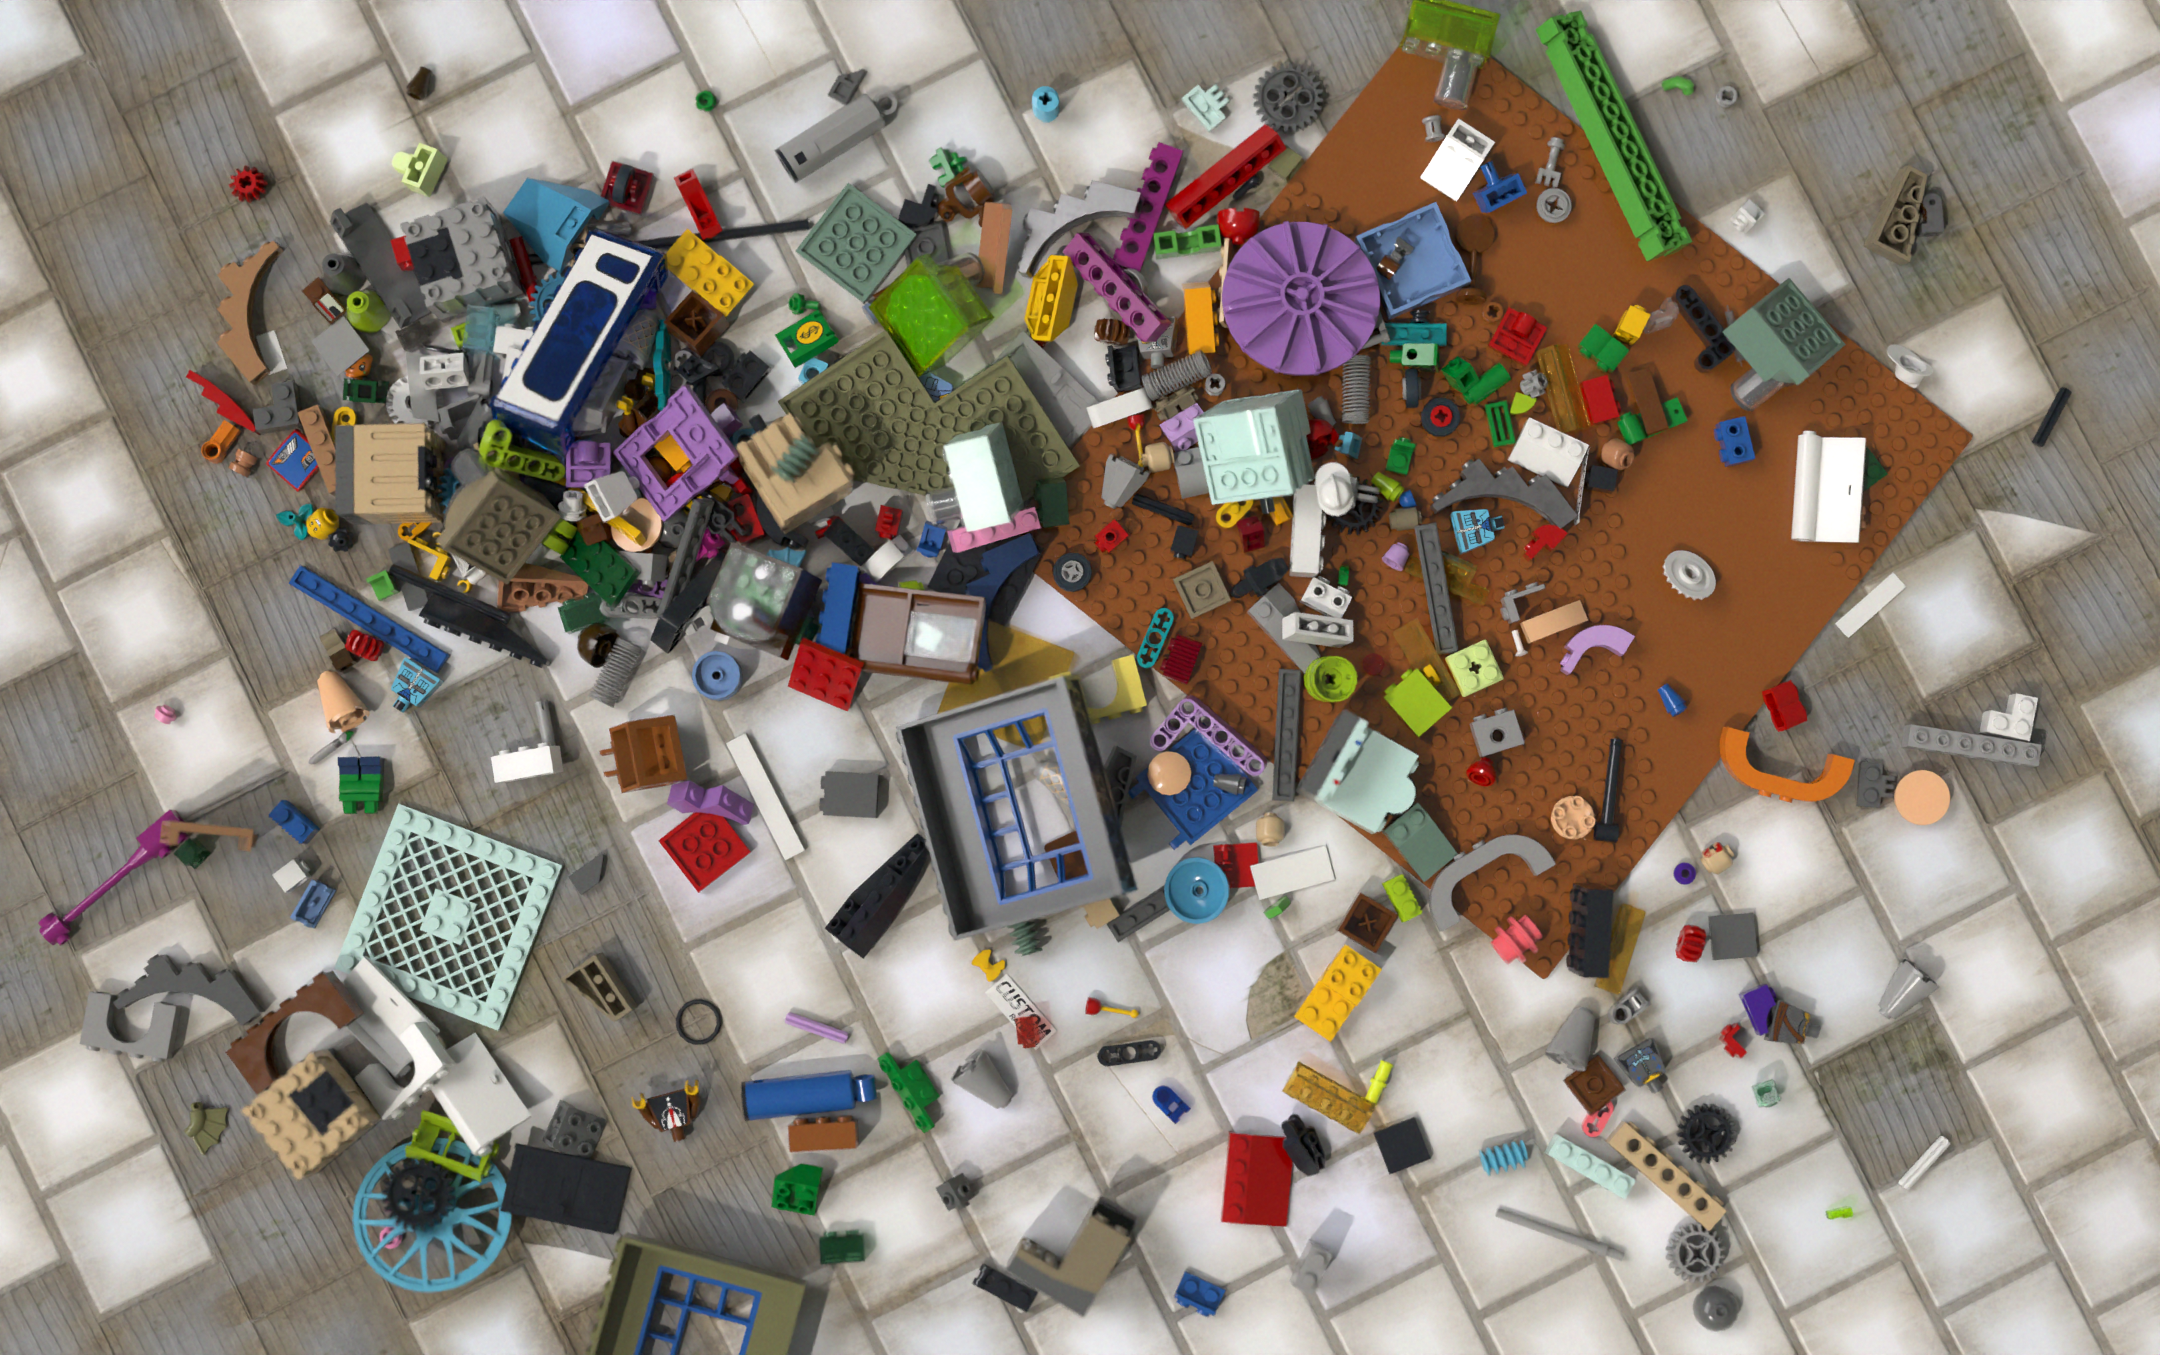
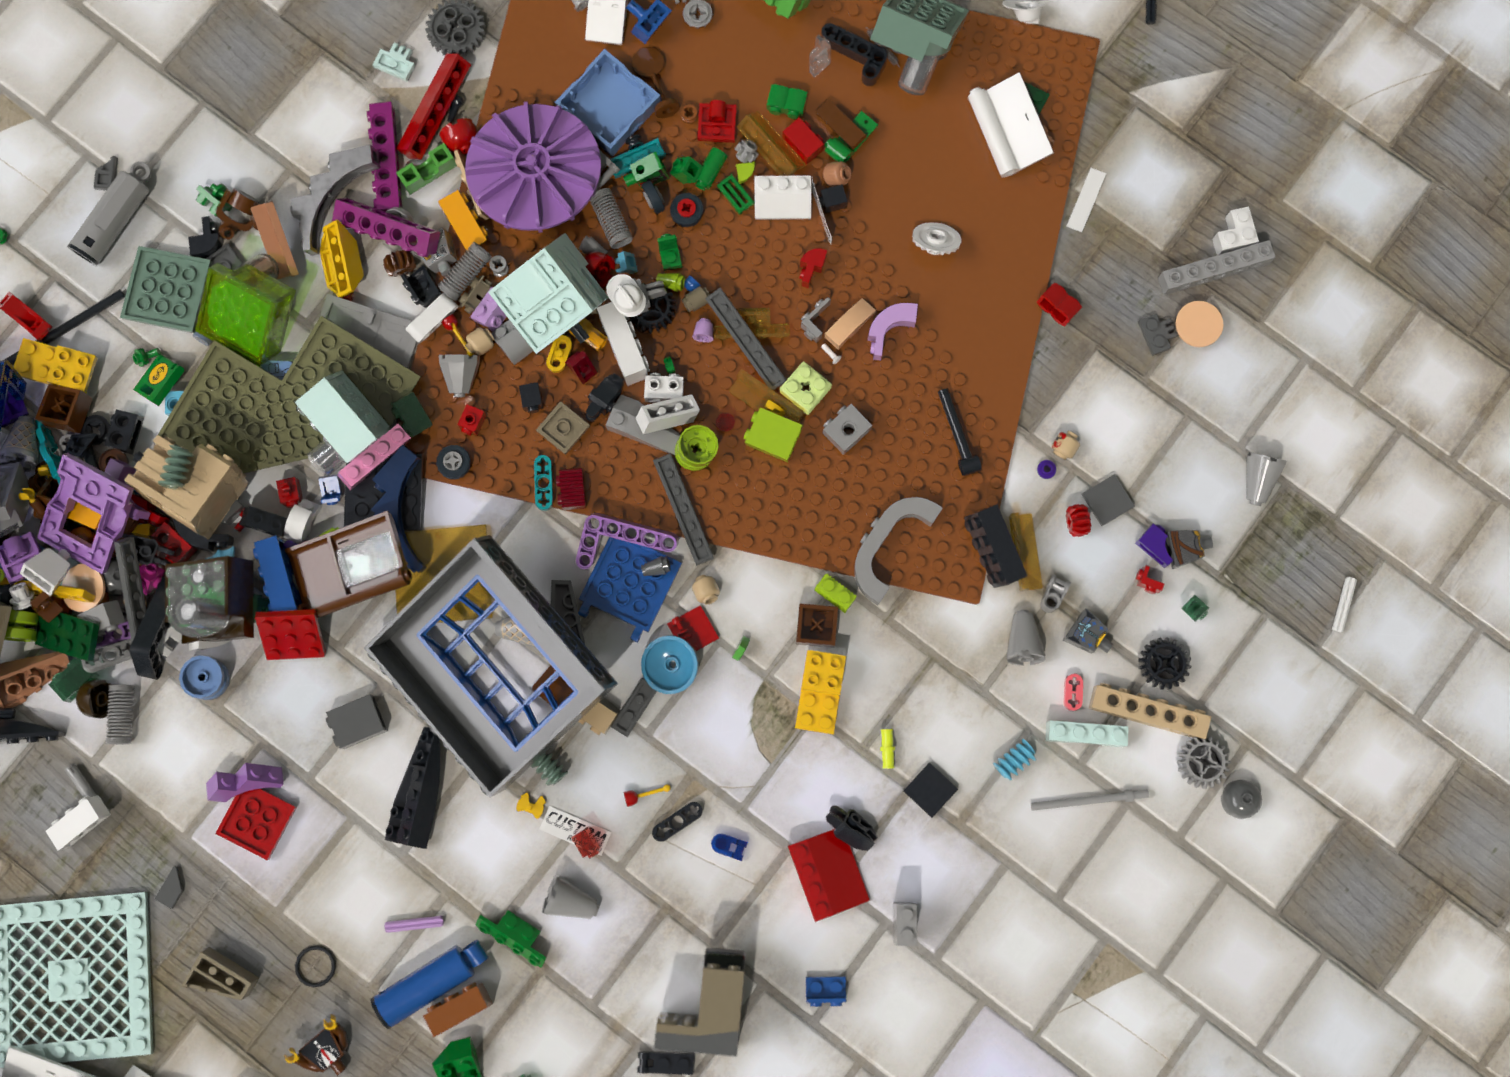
camera: 25 degrees left, 5 degrees down
dark orange piece [599,715,687,793] -> none
white tile [726,733,805,861] -> none
dark grey brick [936,1173,975,1211] -> none
medium azure piece [1032,86,1060,123] -> none
light yellow arch [1048,655,1147,725] -> none
black axle [1132,493,1195,526] -> none
light nougat dish [1147,751,1191,795] -> none
white piece [1250,846,1335,900] -> none
olive piece [1267,145,1305,183] -> none
clear yellow brick [1282,1061,1376,1135] -> none
light aqua piece [1295,709,1419,834] -> none
leg [1376,237,1414,280] -> none
sand green slope [1382,803,1458,882] -> none
flat silver arch [1430,459,1578,529] -> none
medium azure torso [1450,509,1505,555] -> none
red brick [1466,757,1496,786] -> none
coral piece [1490,915,1543,965] -> none
light nougat dish [1551,796,1595,840] -> none
reddish brown tile [1563,1054,1626,1117] -> none
yellow brick [1613,305,1650,346] -> none
blue cone [1657,683,1688,717] -> none
blue brick [1714,416,1755,467] -> none
orange arch [1720,727,1855,803] -> none
clear neon green tile [1825,1206,1854,1220] -> none

